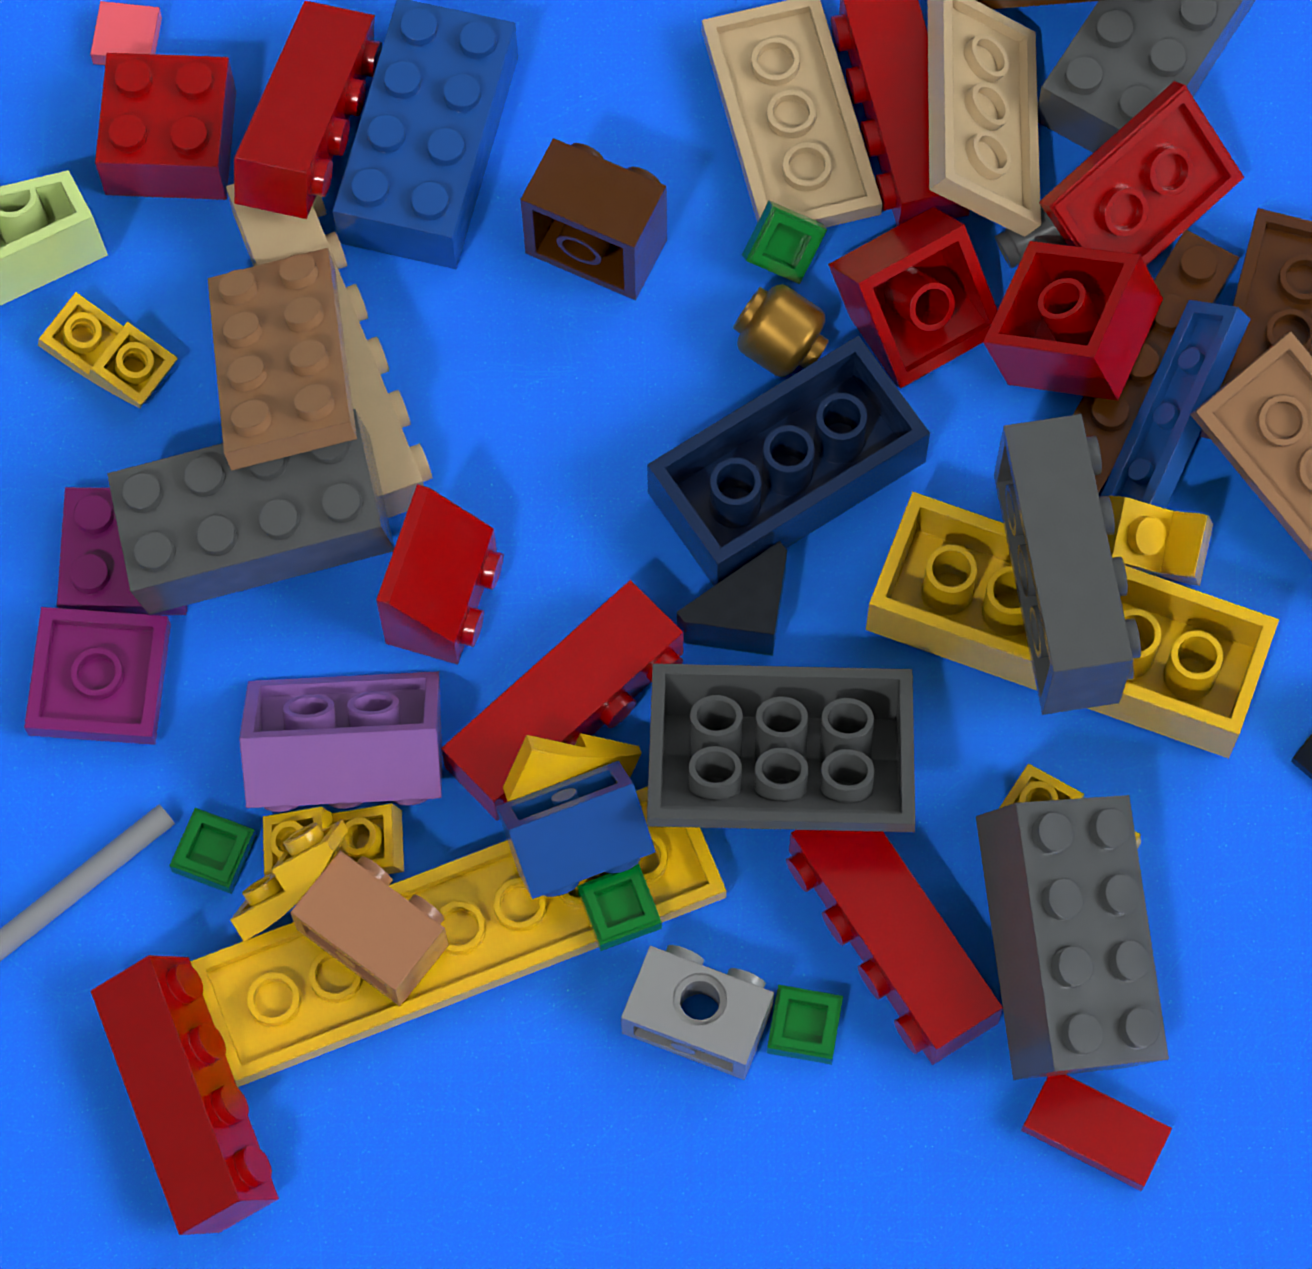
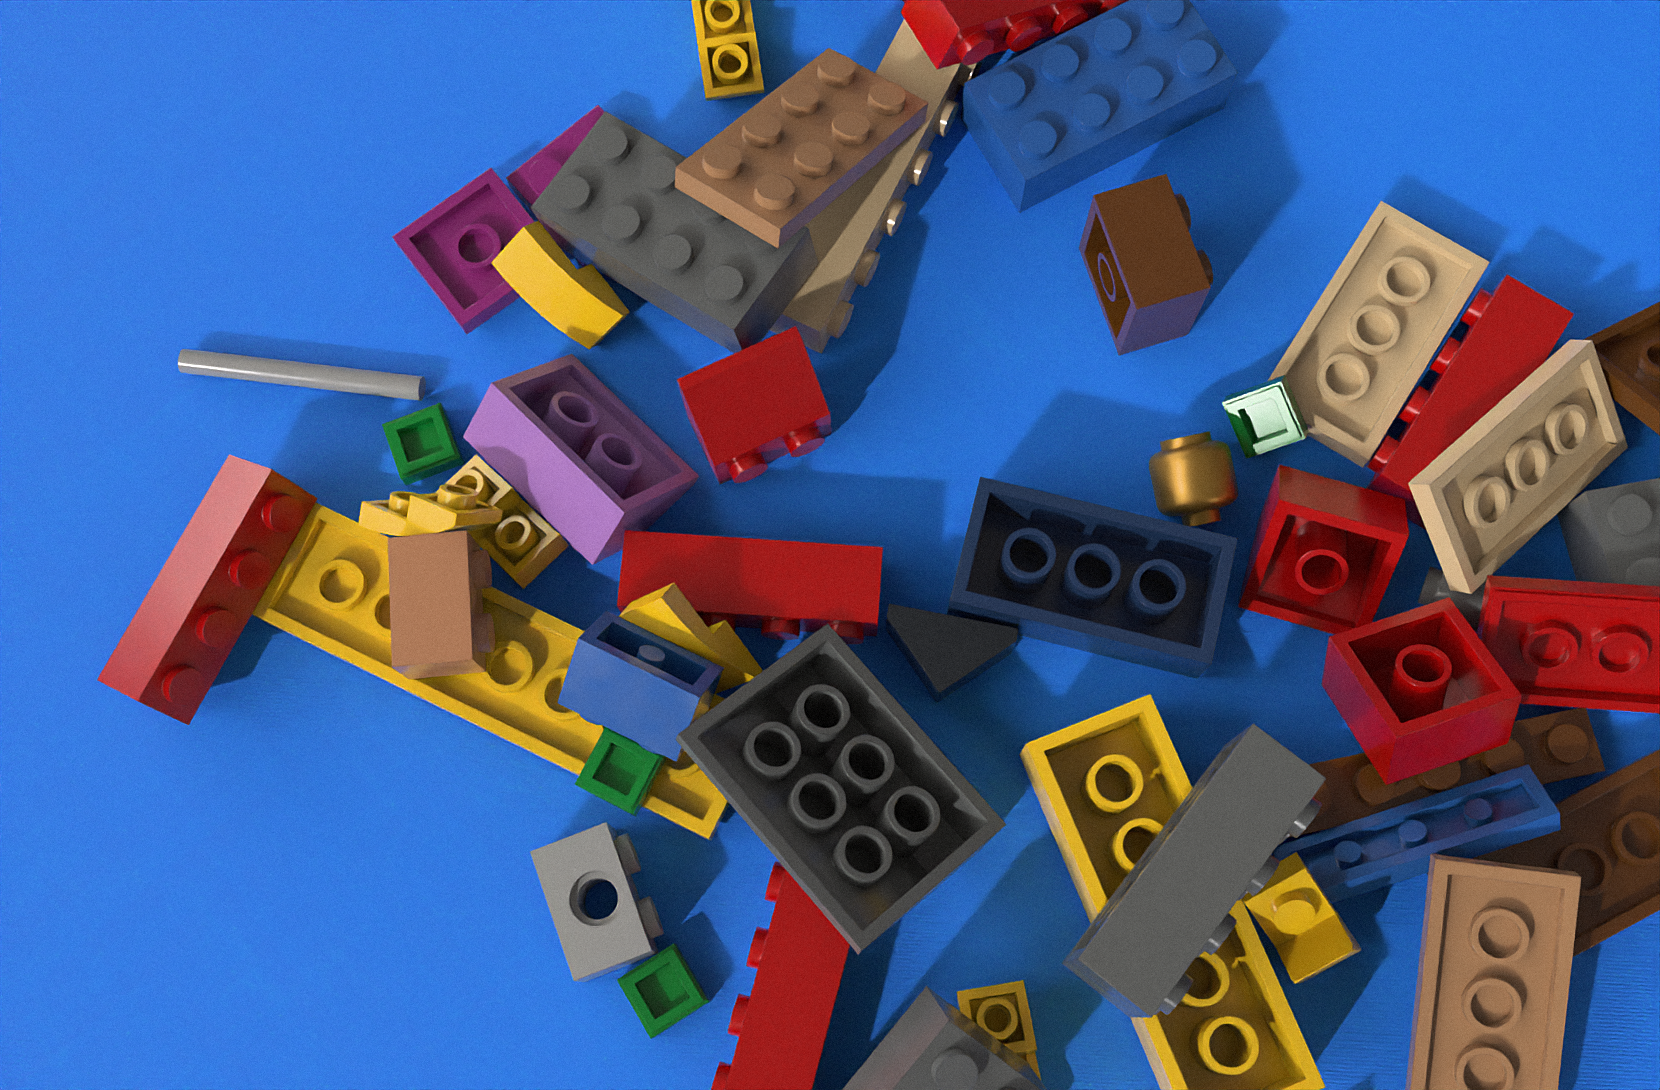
camera: 50 degrees right, 5 degrees up
none -> yellow slope [491,220,630,349]

